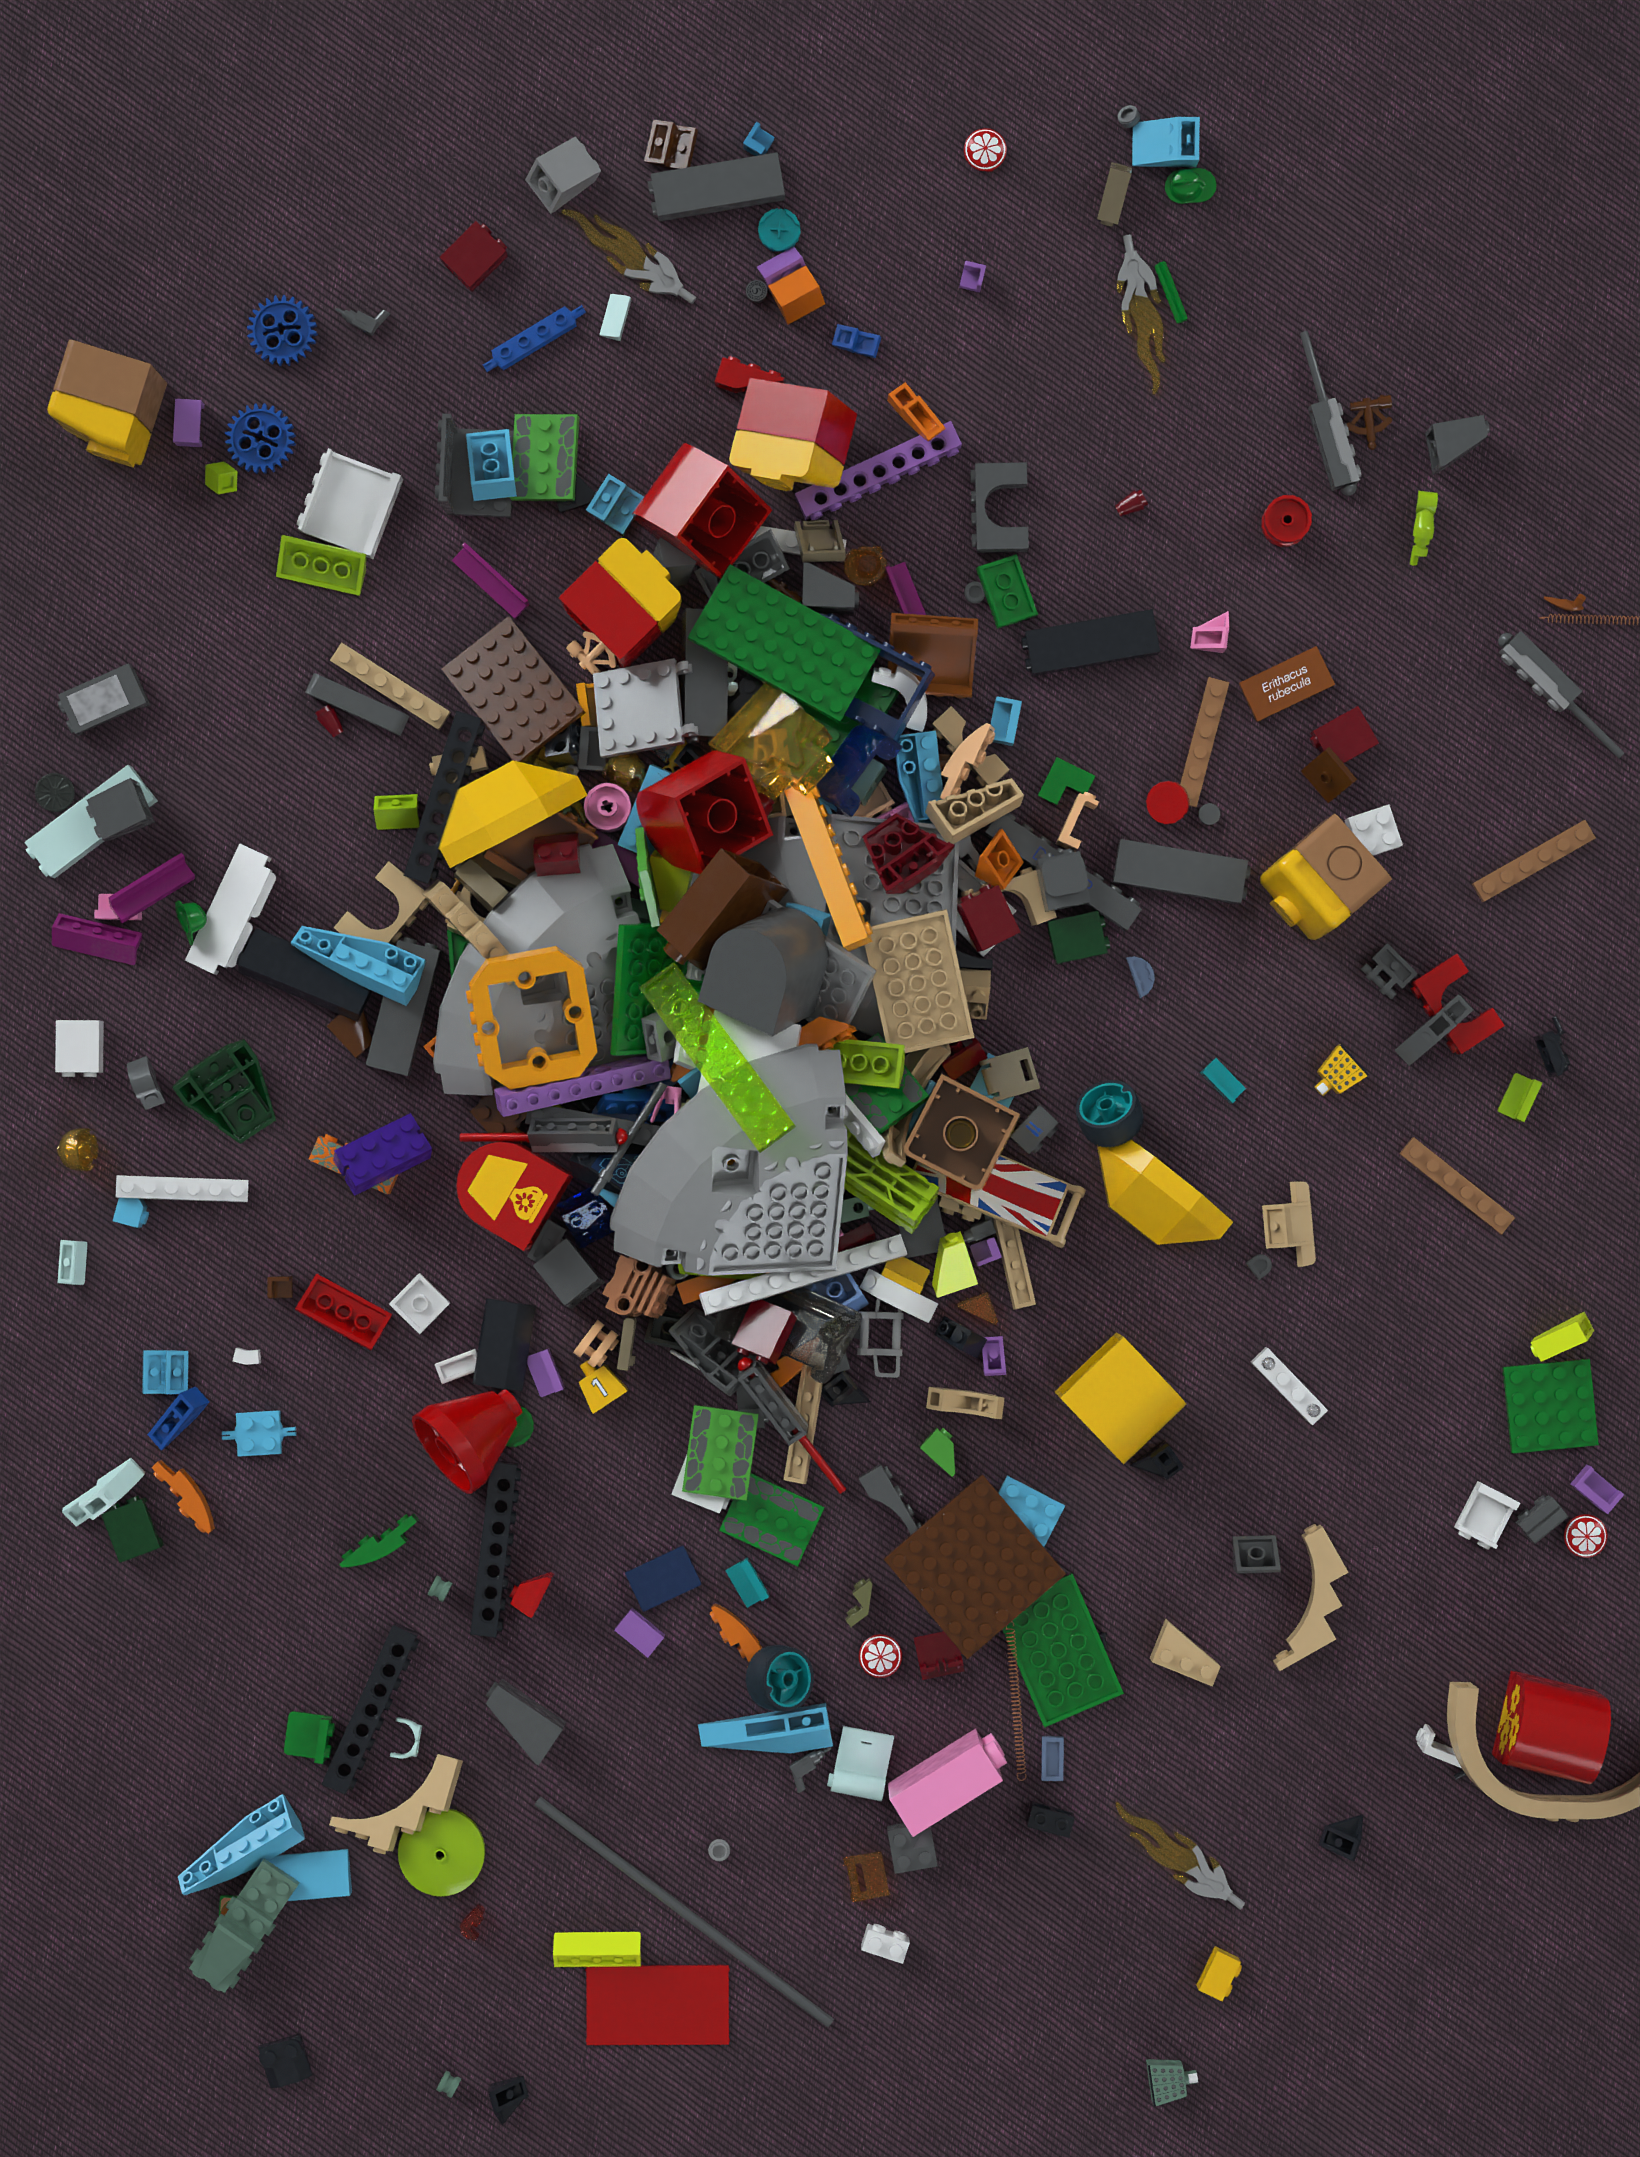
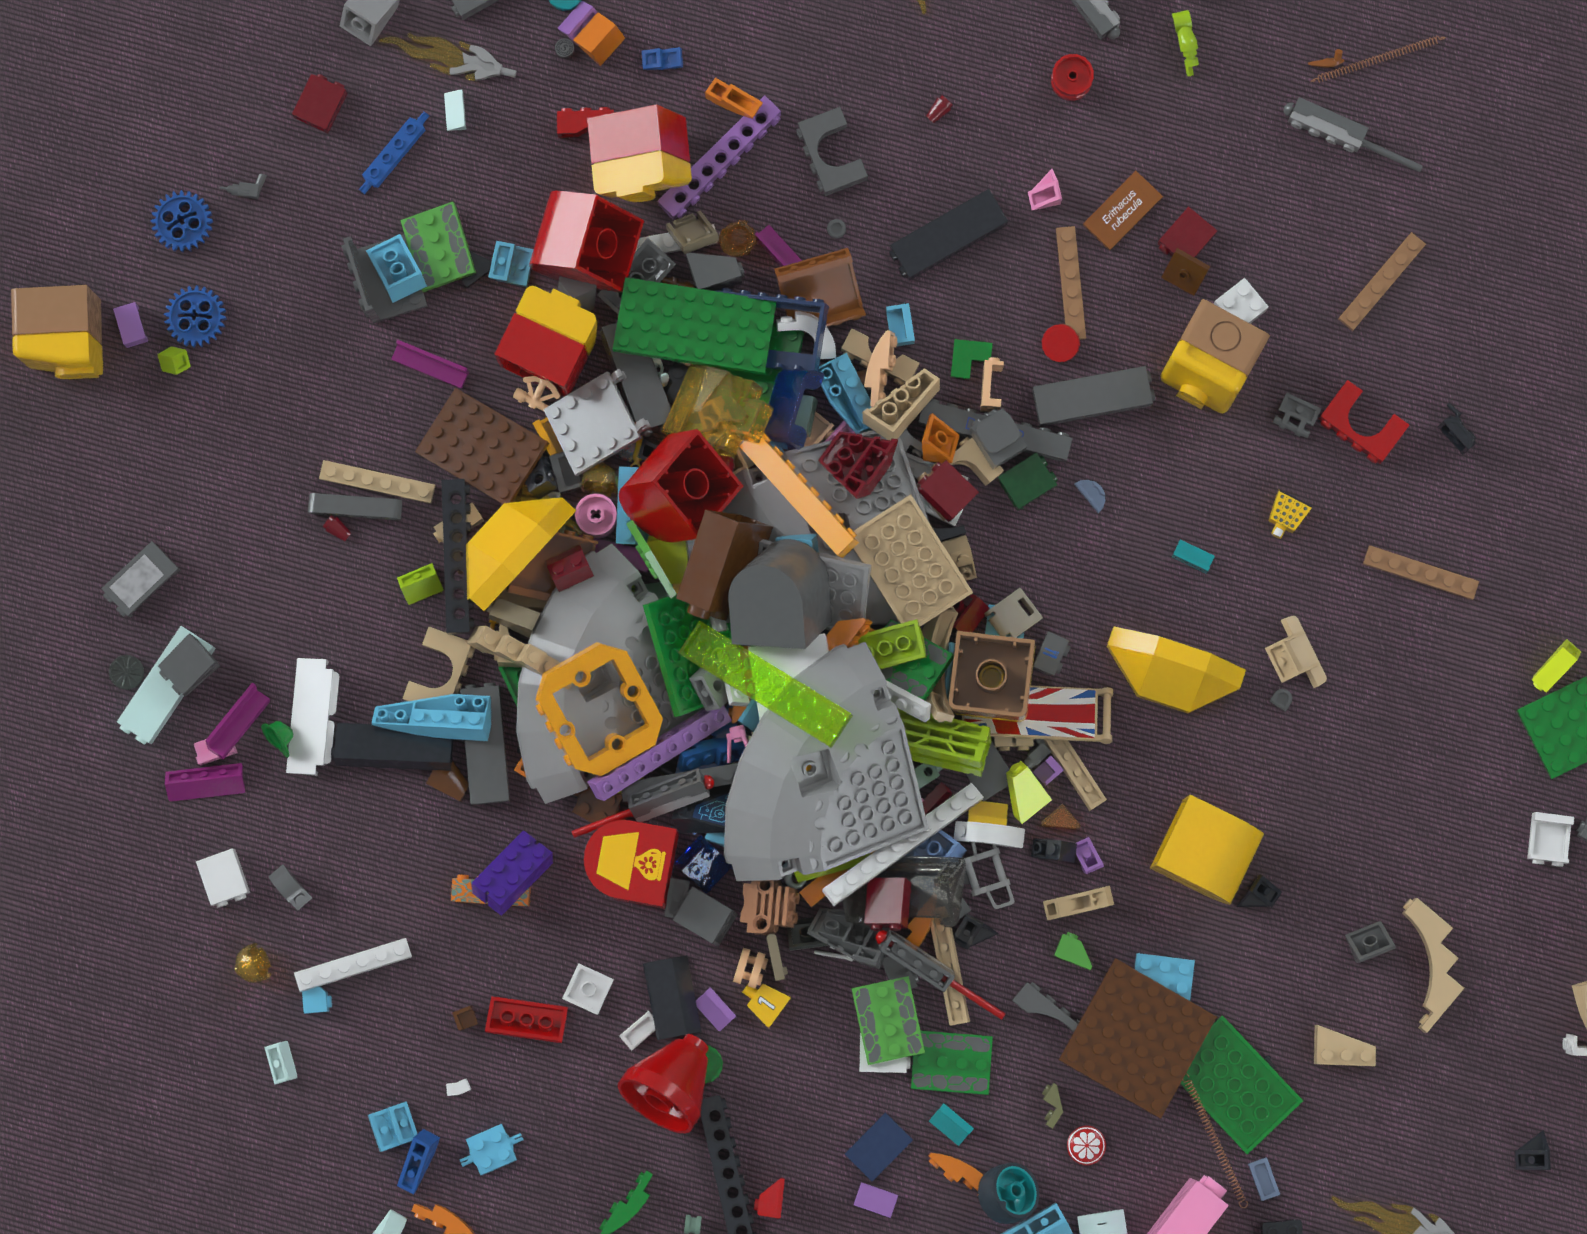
camera: 20 degrees left, 5 degrees down
dark green wedge [172,1039,276,1144] -> none
lime slope [276,535,366,596] -> none
white panel [297,448,403,559] -> none
dark grey bar [590,1082,667,1196] -> none
dark red hinge [913,1631,964,1680] -> none
green tile [976,554,1038,629] -> none
wheel [1076,1080,1144,1147] -> none
dark grey tile [1198,803,1220,825] -> none
white piece [1251,1347,1328,1425] -> none
dark grey slope [1395,994,1474,1066] -> none
lime panel [1497,1073,1542,1122] -> none

